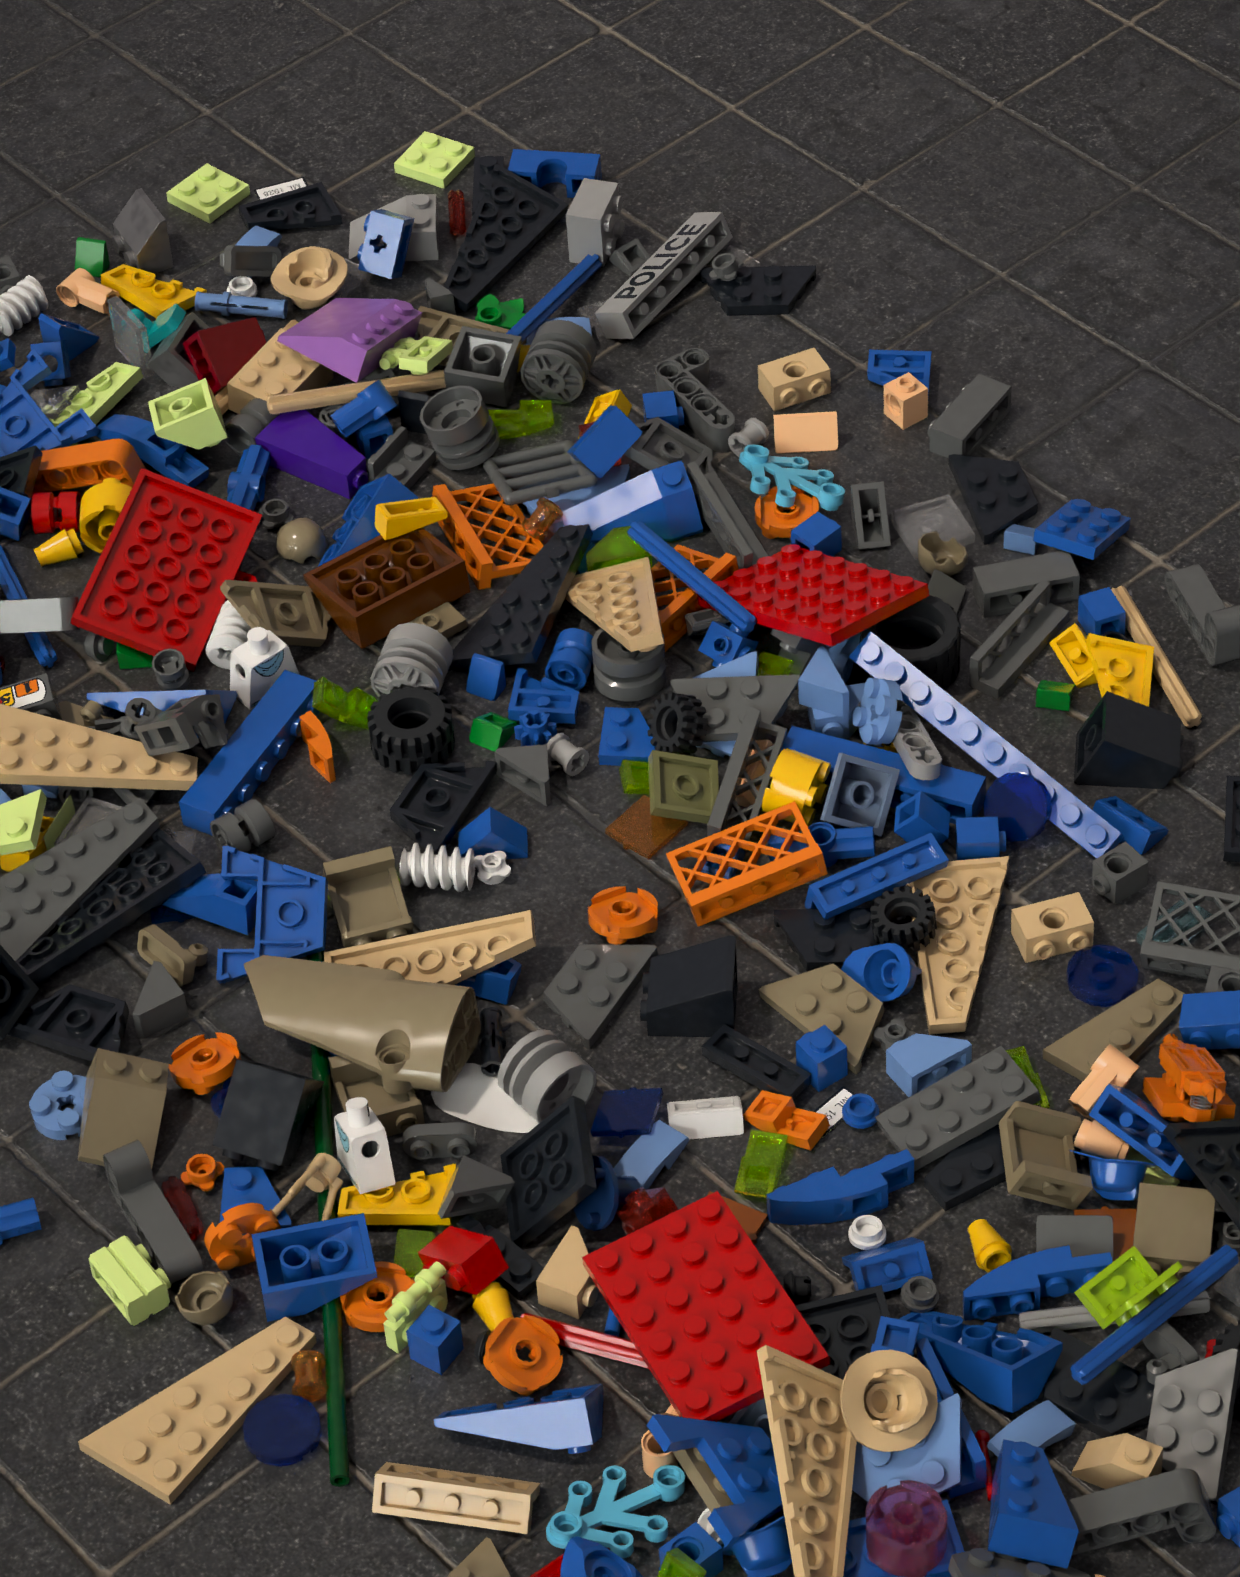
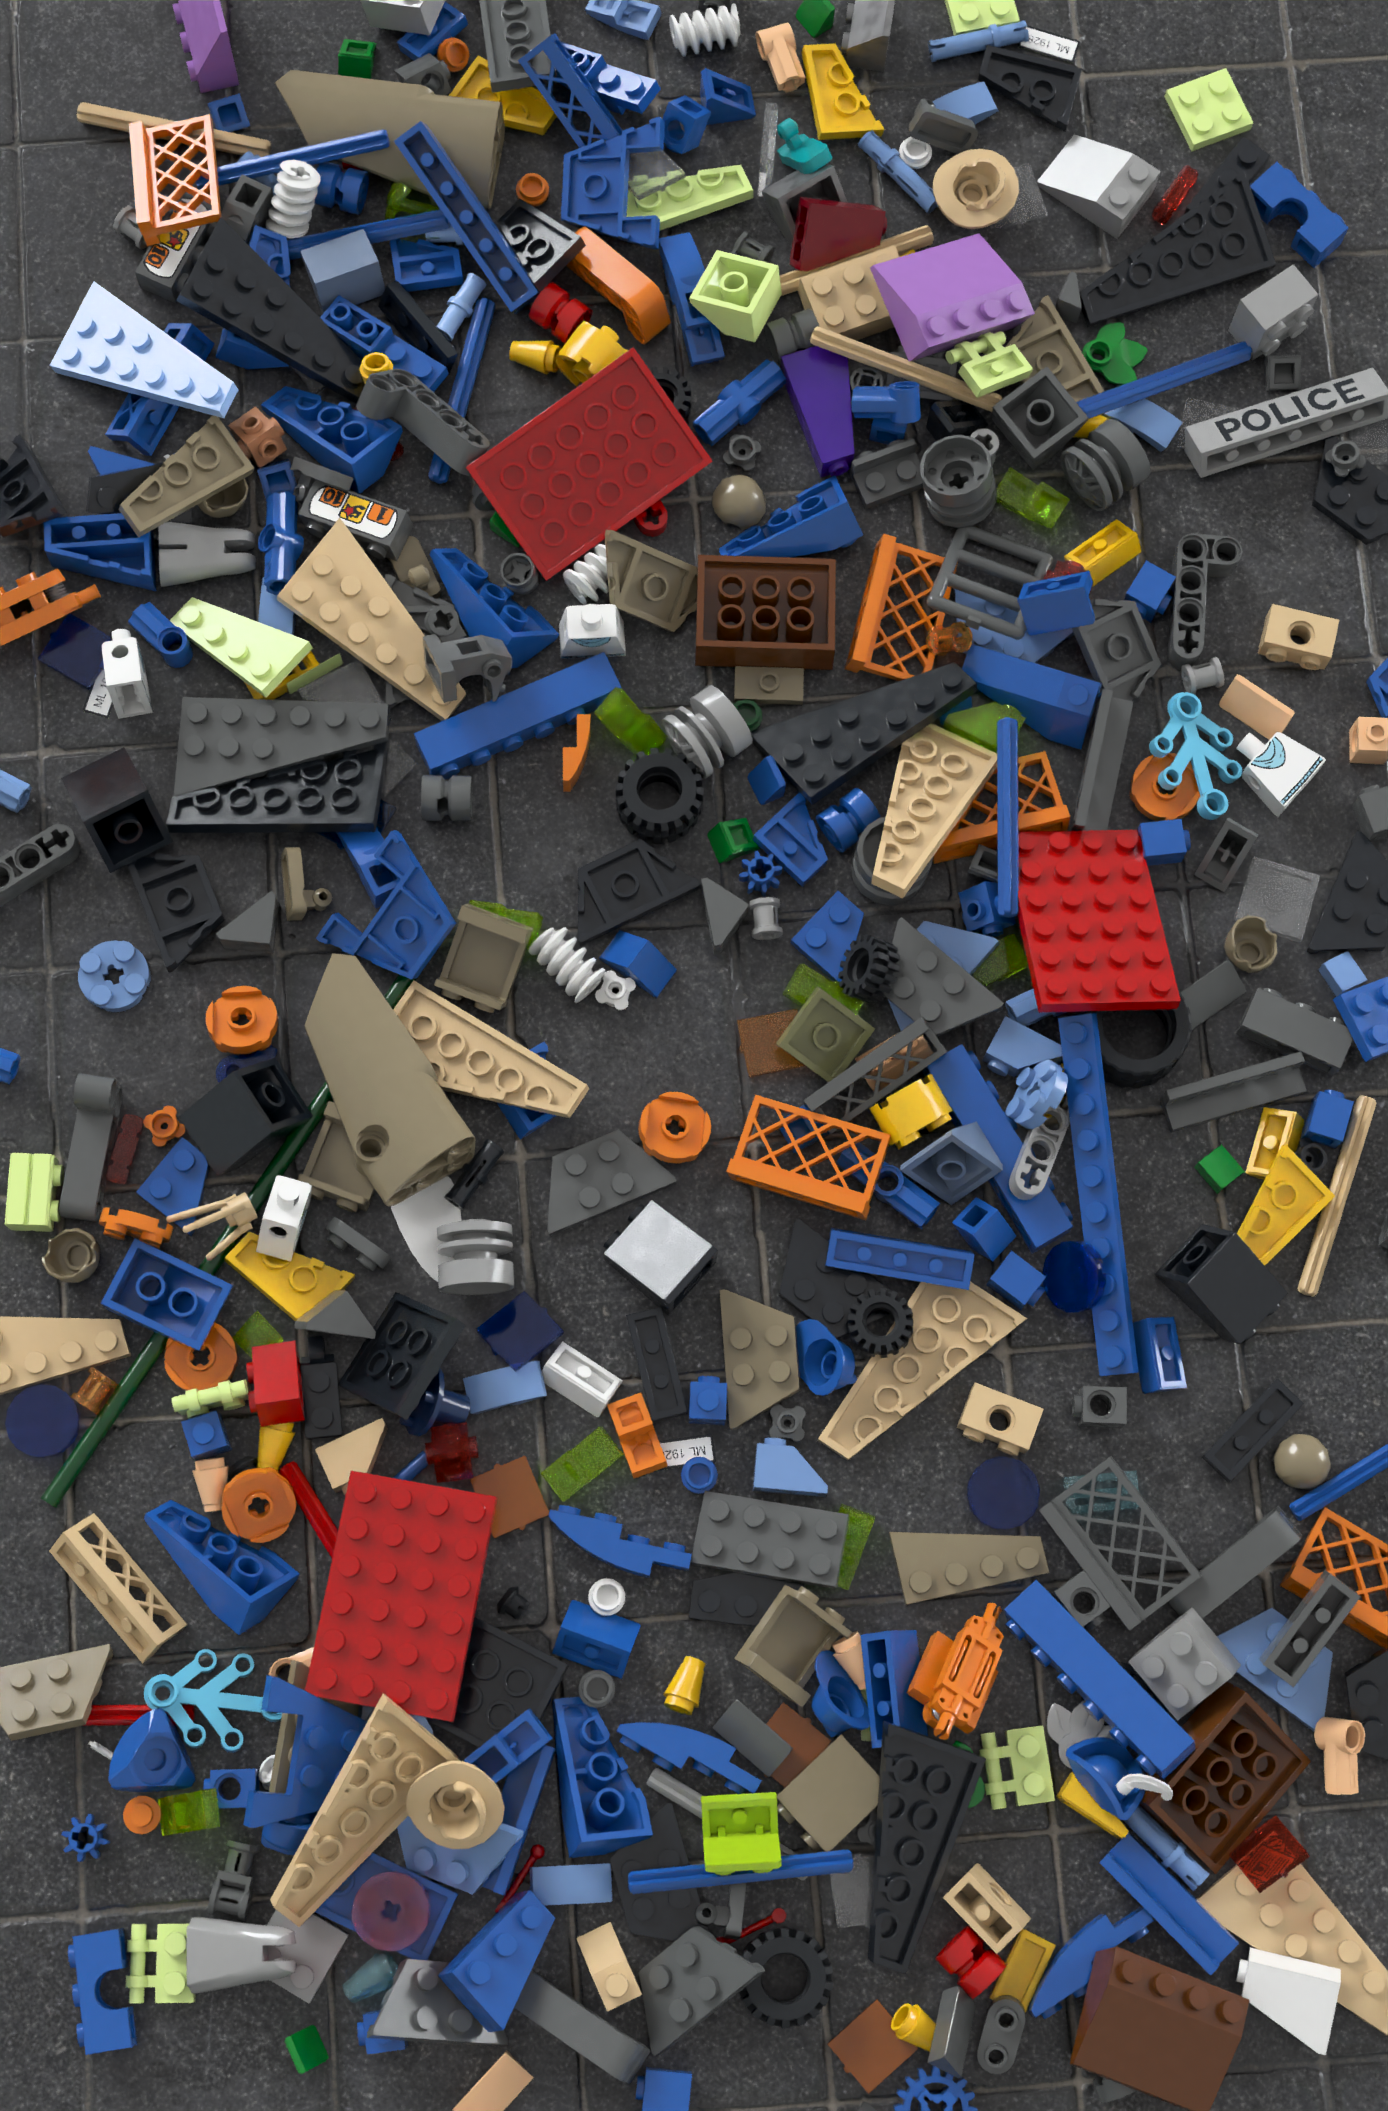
camera: 30 degrees right, 30 degrees up
dark tan slope [78,1048,169,1169] -> none
brick [357,209,415,279] -> none
yellow slope [375,497,448,540] -> none
medium blue slope [798,647,849,717] -> none
light nougat piece [1068,1044,1140,1121] -> none
none -> light nougat cone [192,1457,229,1512]
none -> medium blue pin [928,20,1029,62]
none -> white torso [1236,732,1326,817]

